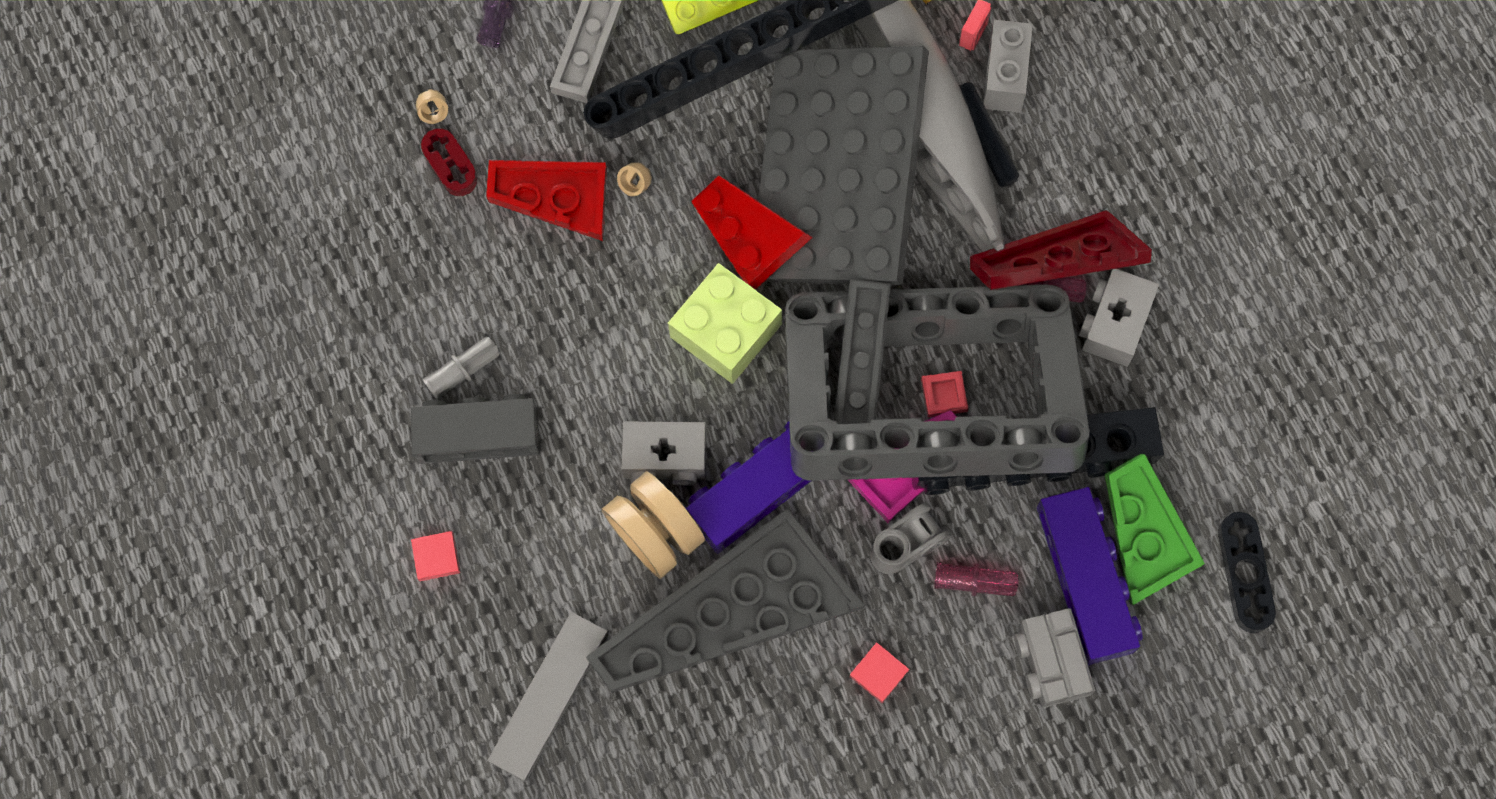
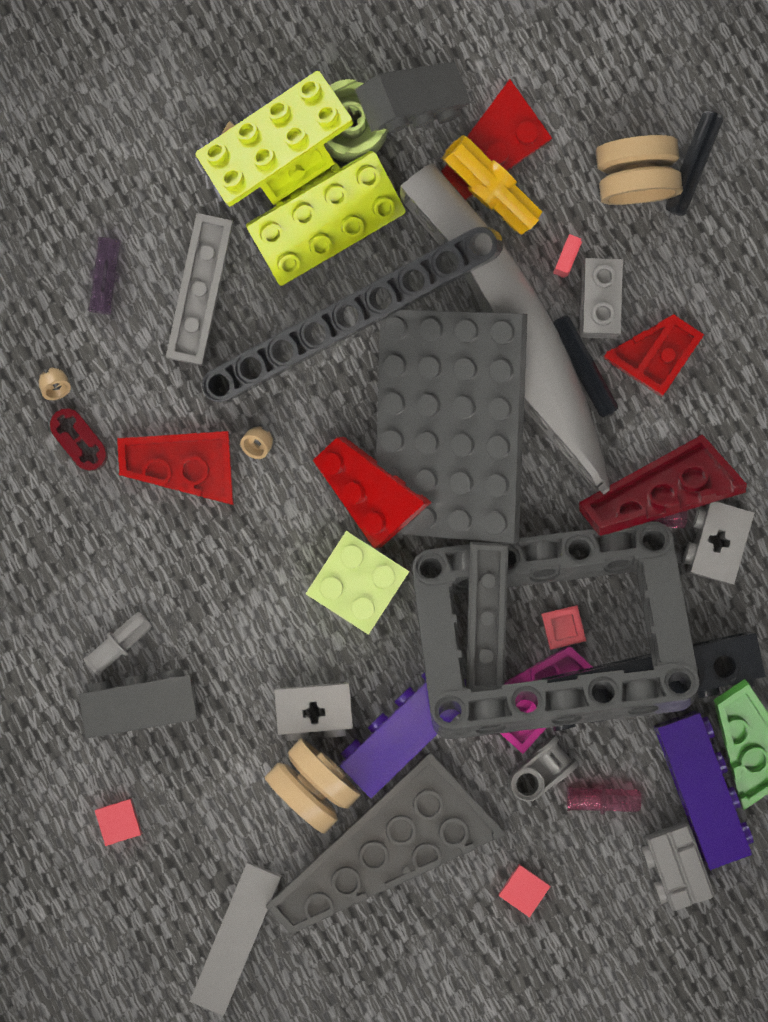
camera: 10 degrees left, 15 degrees up
none -> red wing [603,314,704,397]

